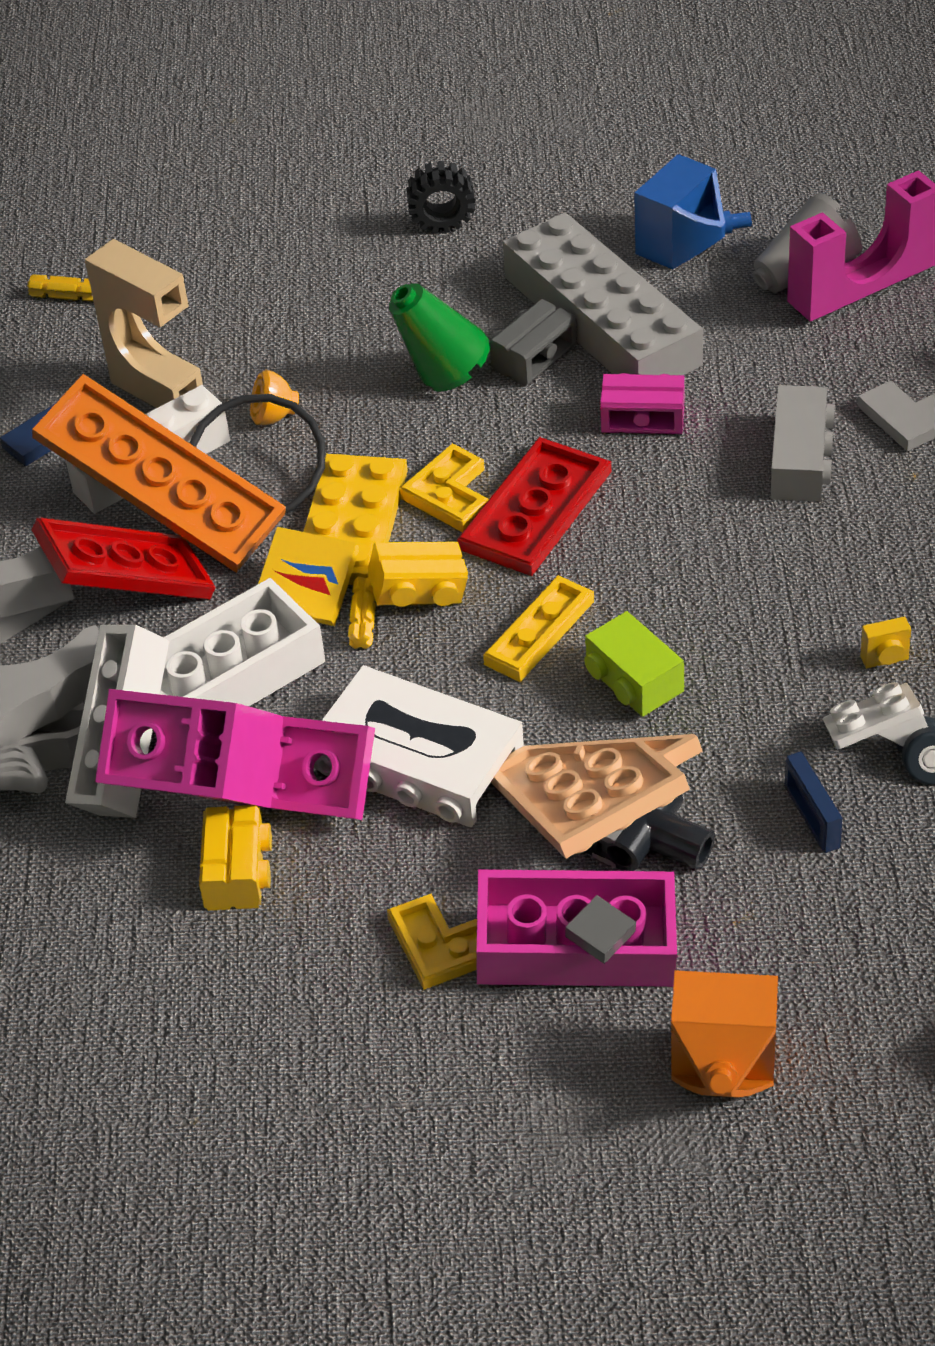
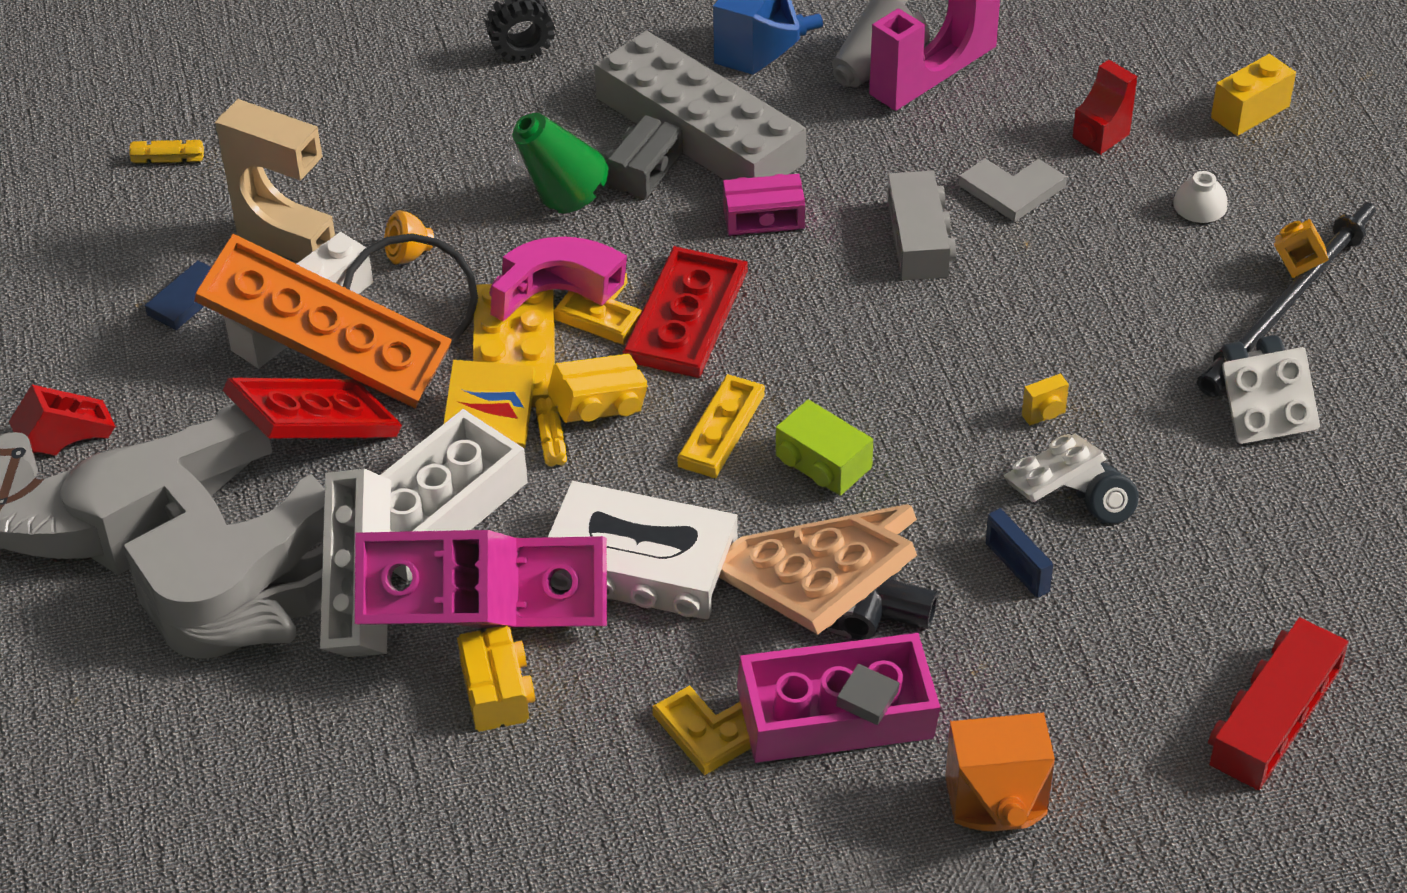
camera: 15 degrees left, 0 degrees up
none -> dark pink arch [489,237,627,322]

